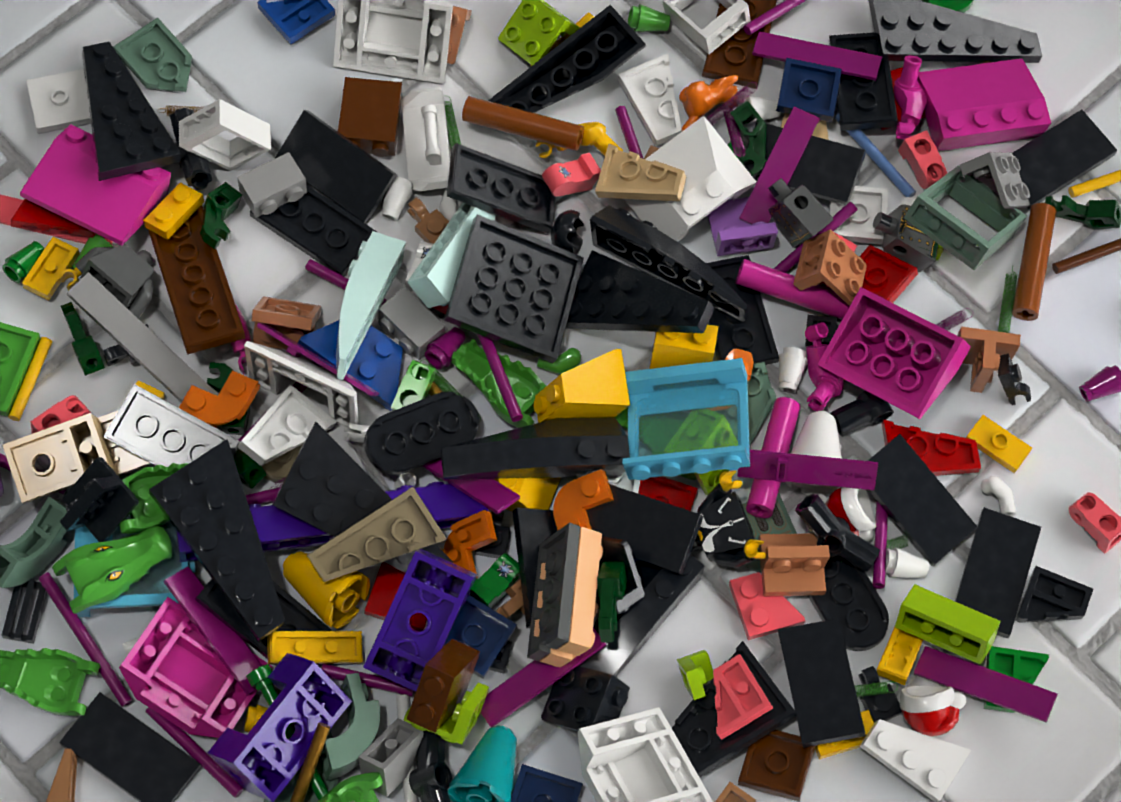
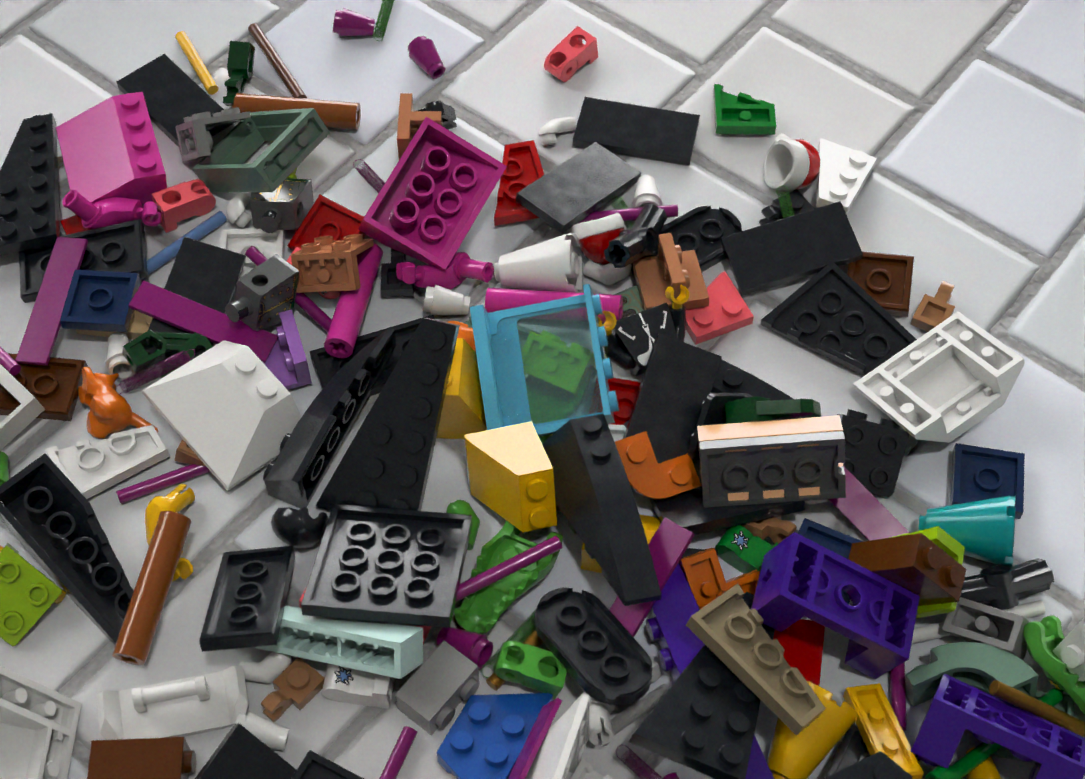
camera: 90 degrees left, 10 degrees down
light aqua slope [336,231,406,381] -> none
bright green piece [444,95,461,147] -> none
coral leg [542,153,601,197] -> none
tan wing [595,144,686,201] -> none
lime bracket [676,650,714,700] -> none
magenta piece [706,82,757,126] -> none
coral wing [713,654,773,740] -> none
magenta piece [737,450,878,490] -> none
black piece [830,391,894,437] -> none
yellow plate [876,627,924,685] -> none
lime brick [895,584,1000,665] -> none
magenta piece [914,646,1058,723] -> none
yellow plate [966,415,1032,474] -> none
bright green piece [998,266,1017,333] -> none
black wing [1015,566,1094,623] -> none

